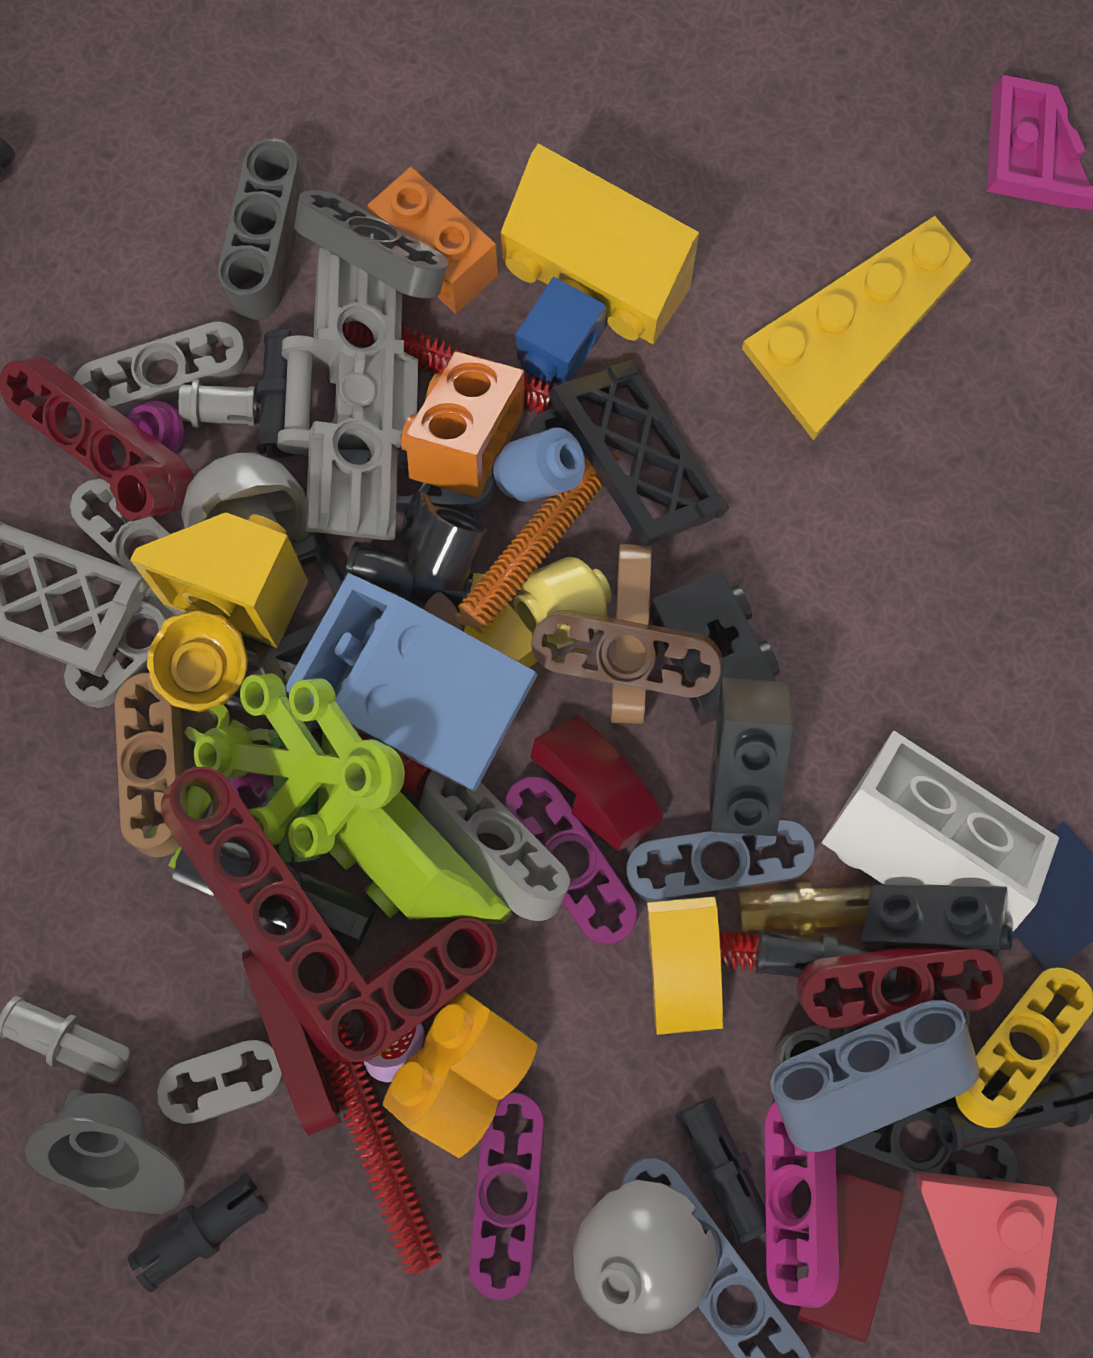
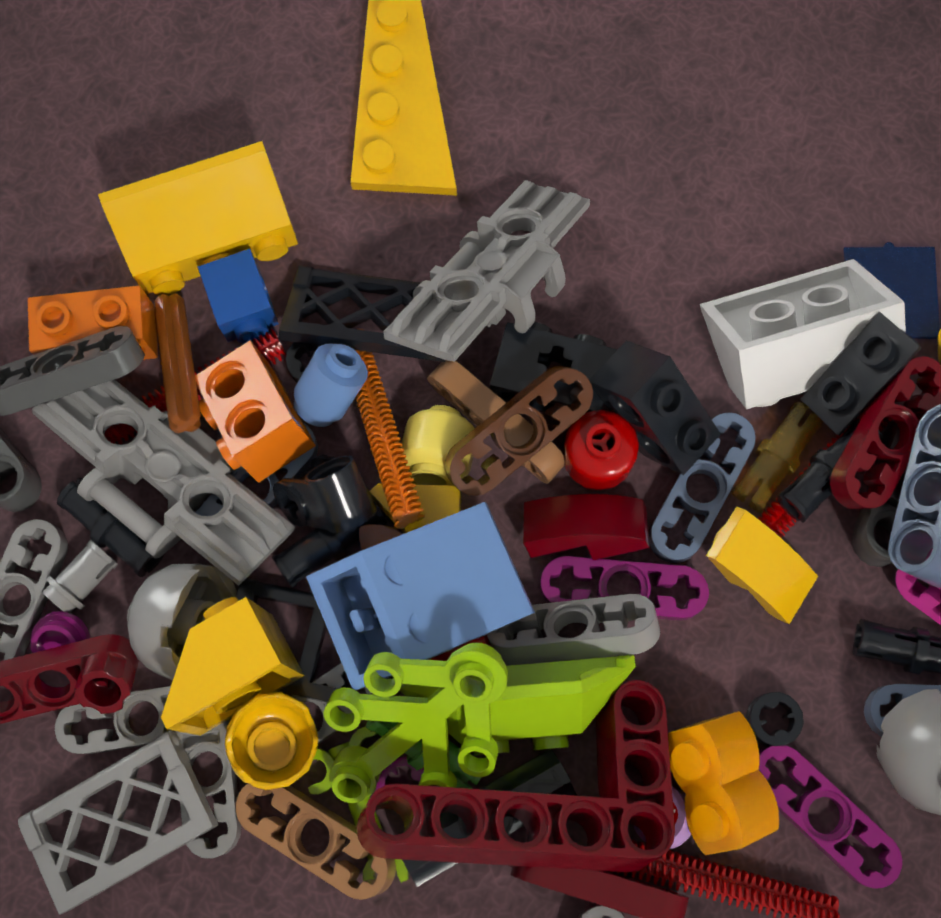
camera: 50 degrees left, 0 degrees up
none -> dark orange axle [154,293,201,434]
none -> light grey piece [383,180,590,362]
none -> red head [562,410,639,490]
none -> black bush [746,692,804,746]

